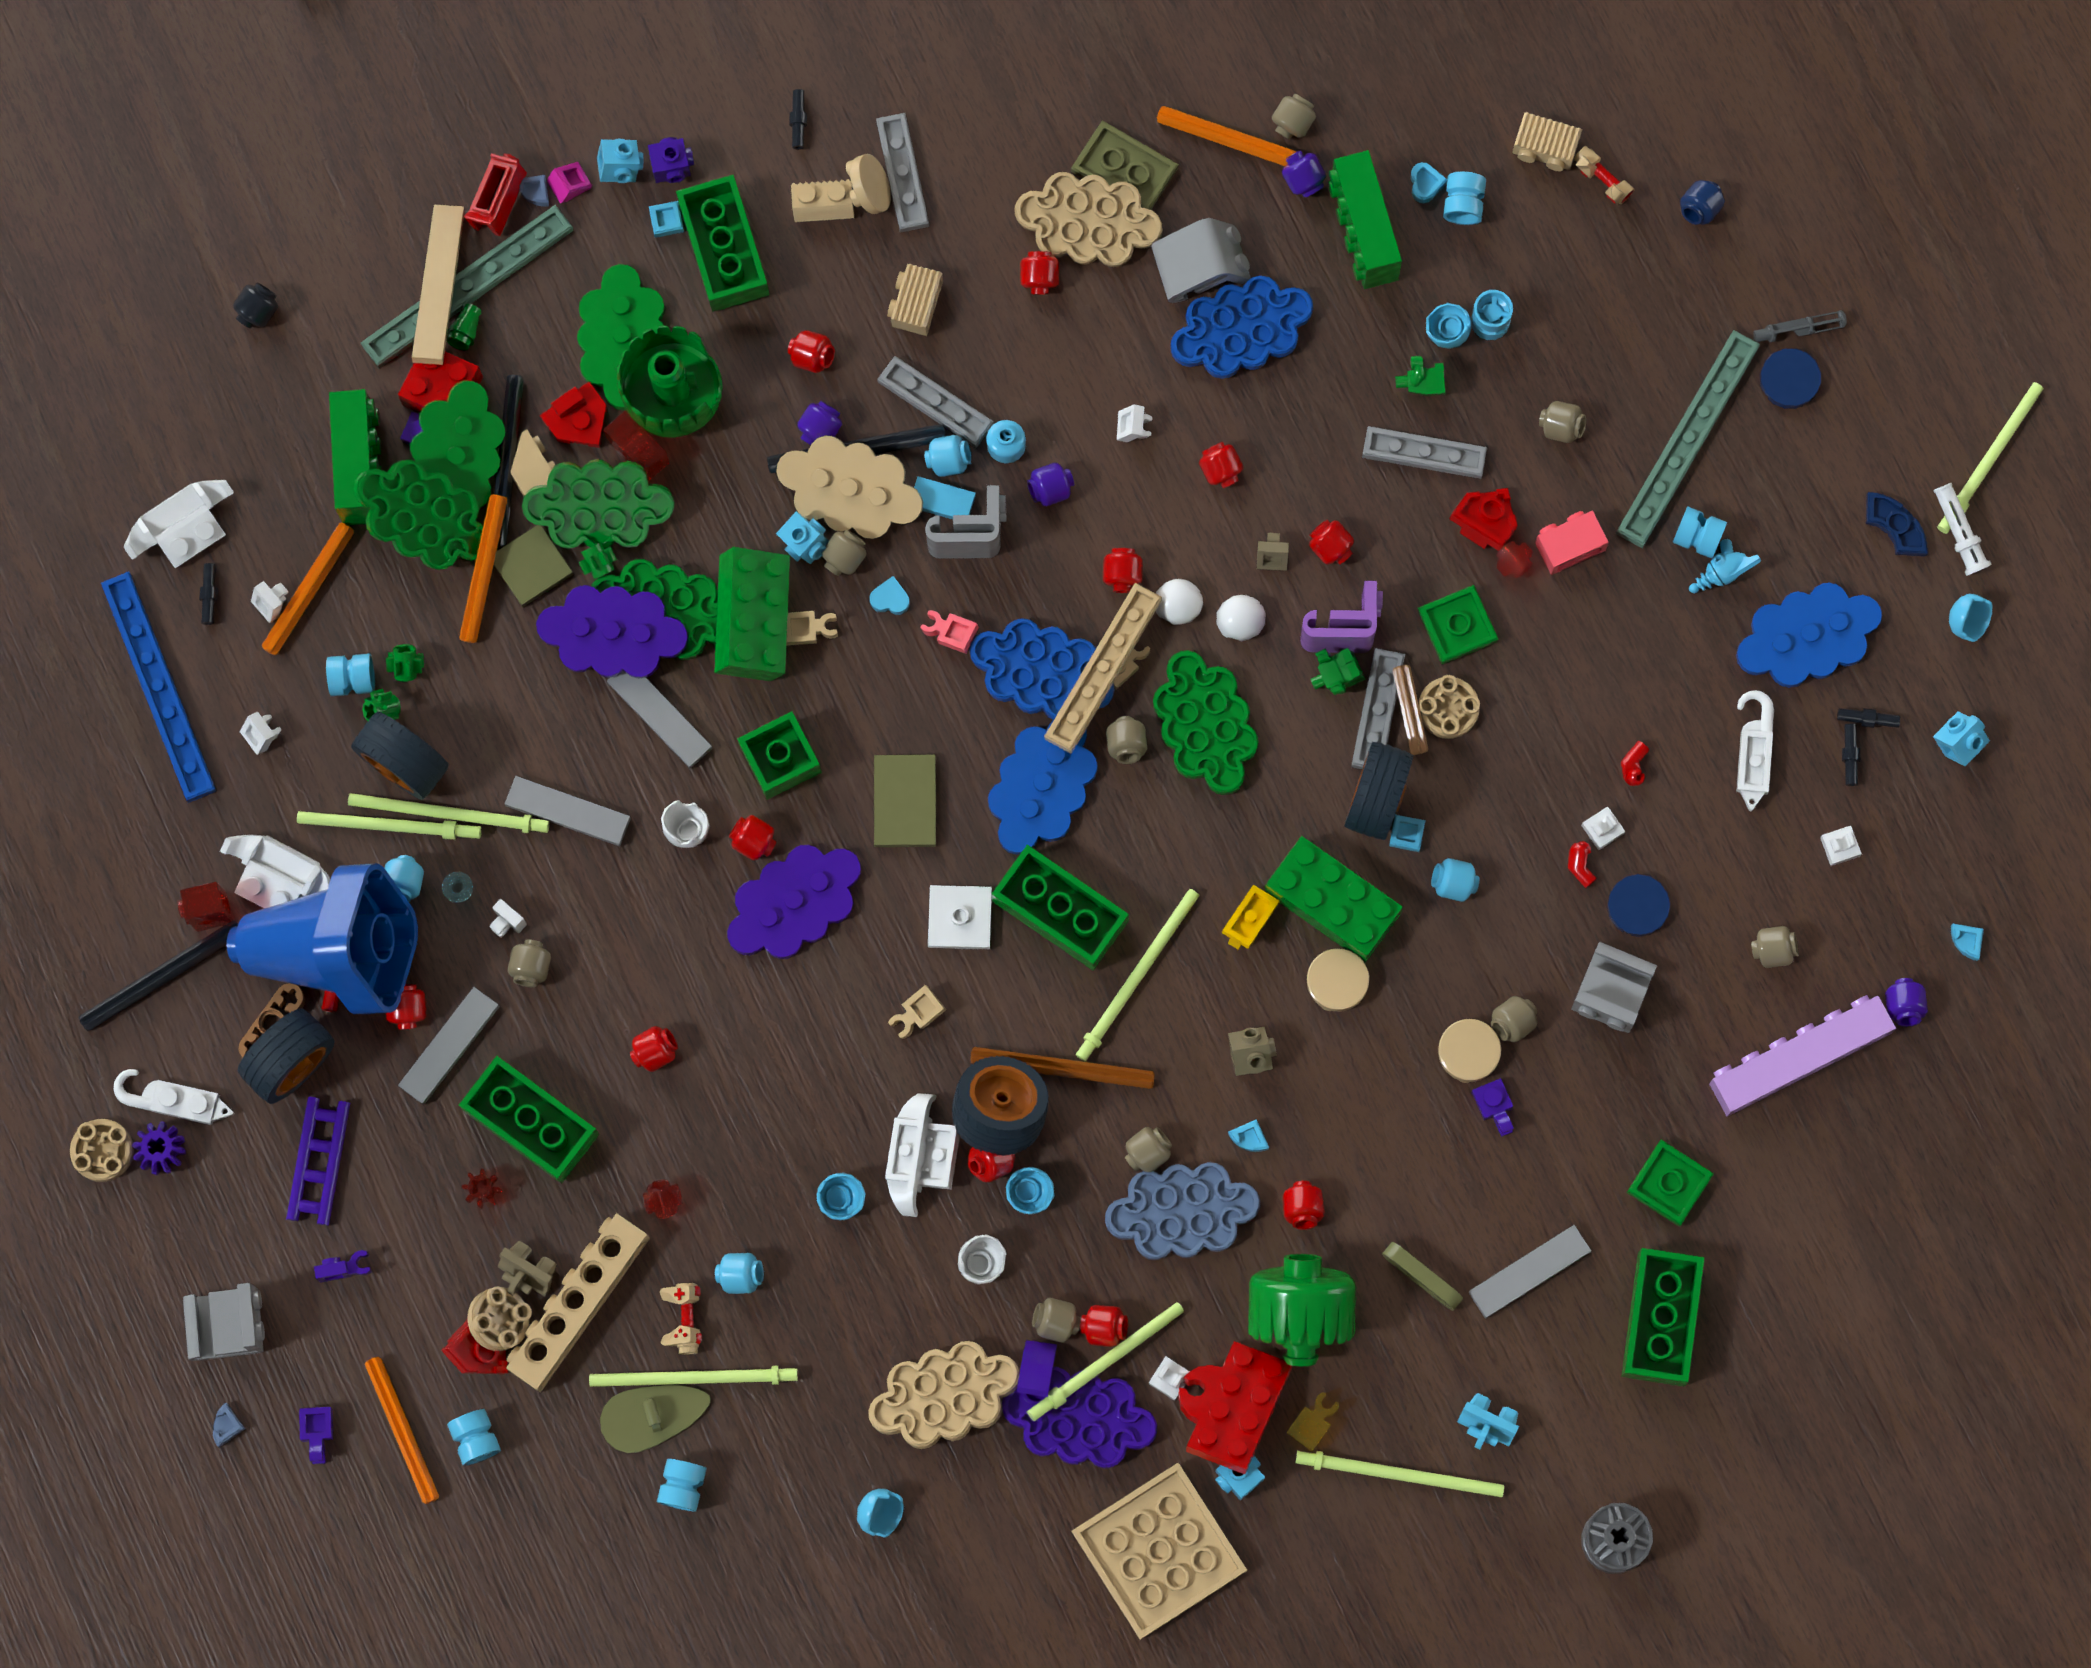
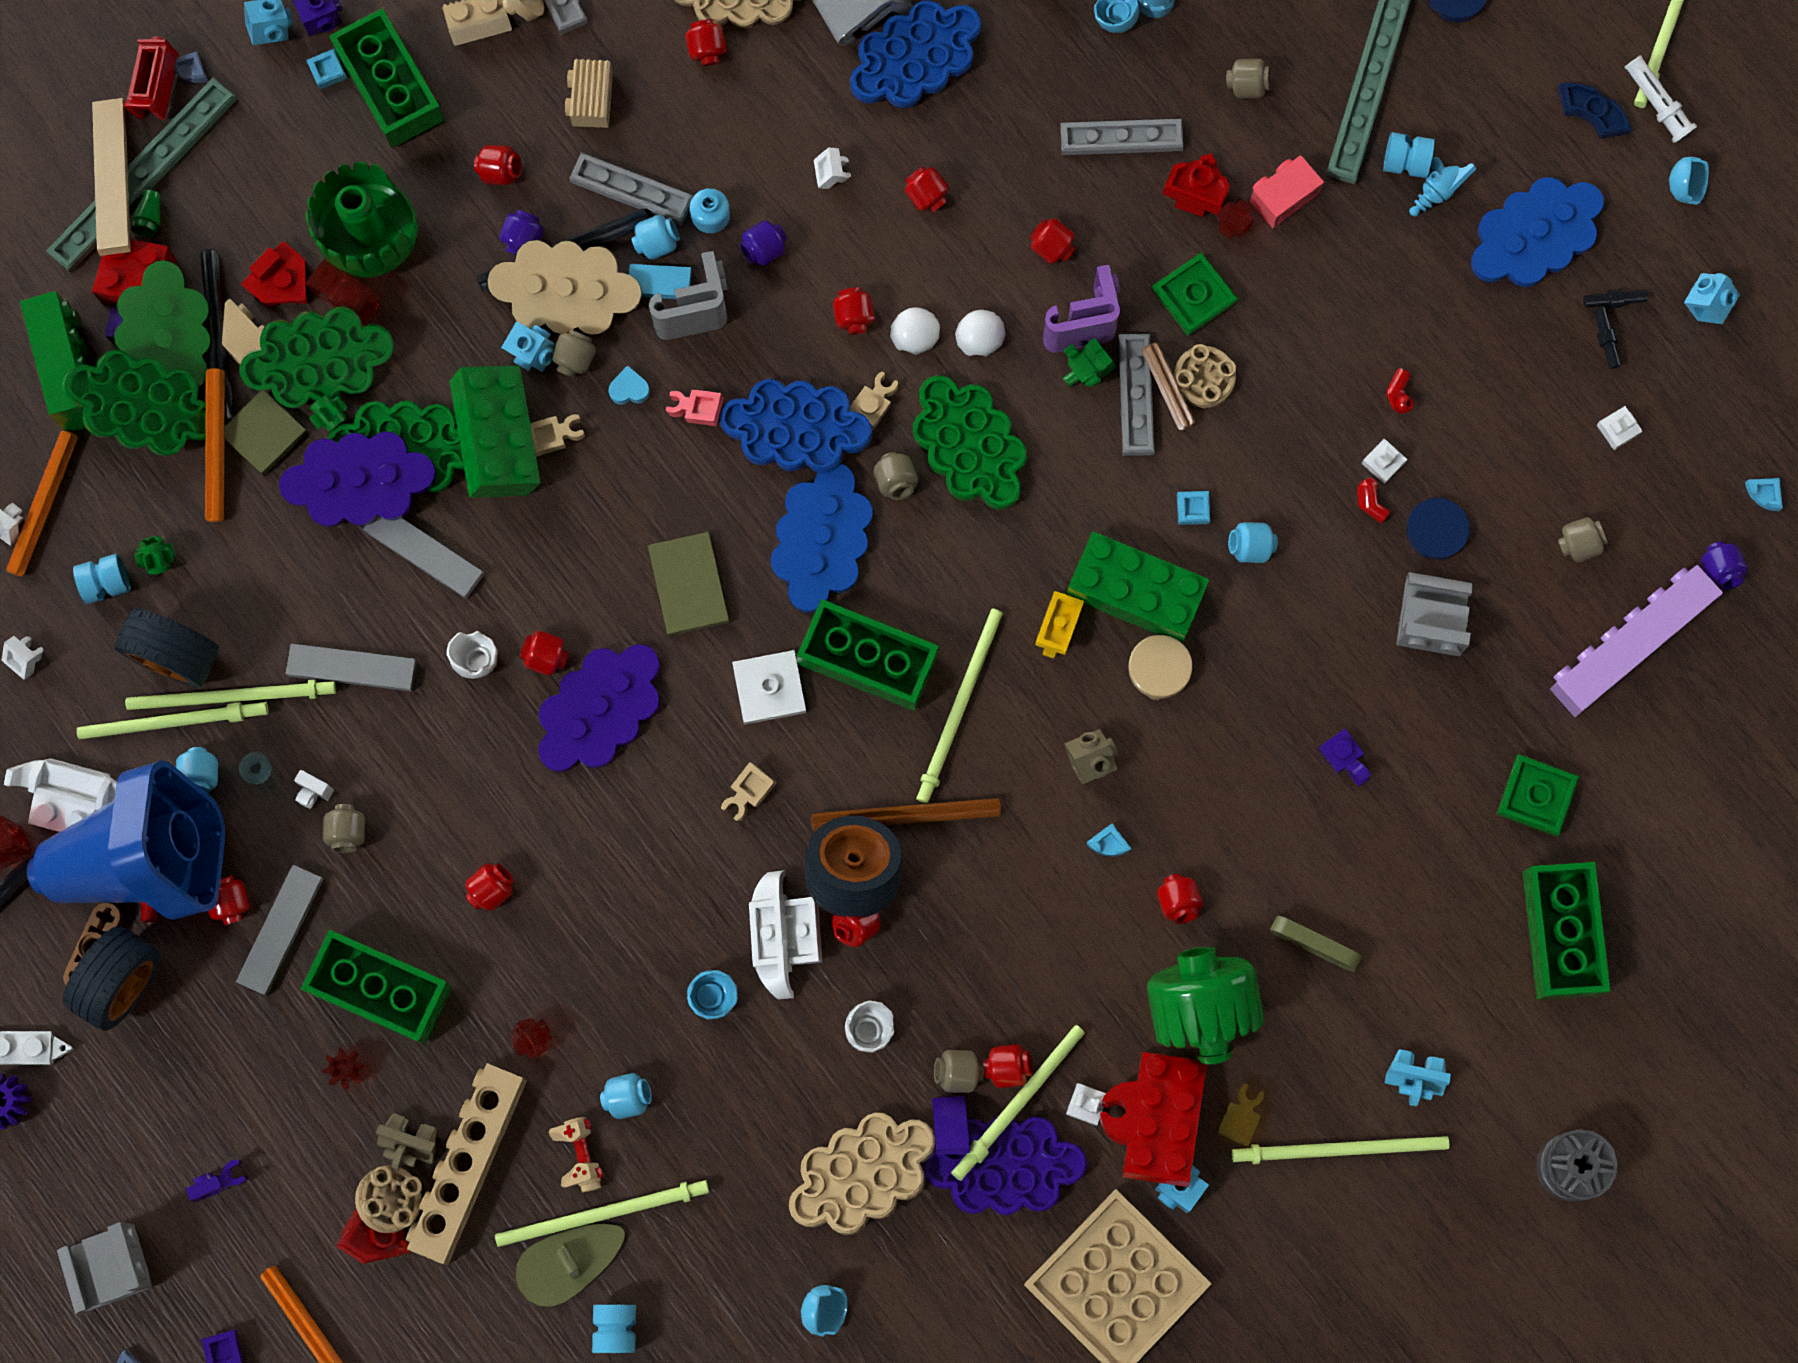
camera: 15 degrees left, 0 degrees up
dark purple bar [286,1097,351,1226] -> none
green gear [362,689,401,722] -> none
medium azure wheel [447,1409,501,1466] -> none
dark pink slope [547,162,592,203] -> none
green plate [577,264,665,411] -> none
green brick [737,711,822,800] -> none
medium azure hair [1006,1167,1054,1214] -> none
tan tile [1044,583,1162,754] -> none
sand blue plate [1105,1162,1260,1260] -> none
dark tan head [1125,1127,1172,1172] -> none
dark tan tile [1256,533,1289,571] -> none
black wheel [1344,741,1414,840] -> none
green piece [1395,356,1445,396] -> none
tan tile [1438,1019,1501,1083] -> none
light grey tile [1468,1225,1591,1319] -> none
dark tan head [1491,996,1538,1042] -> none
white plate [1736,690,1774,812] -> none

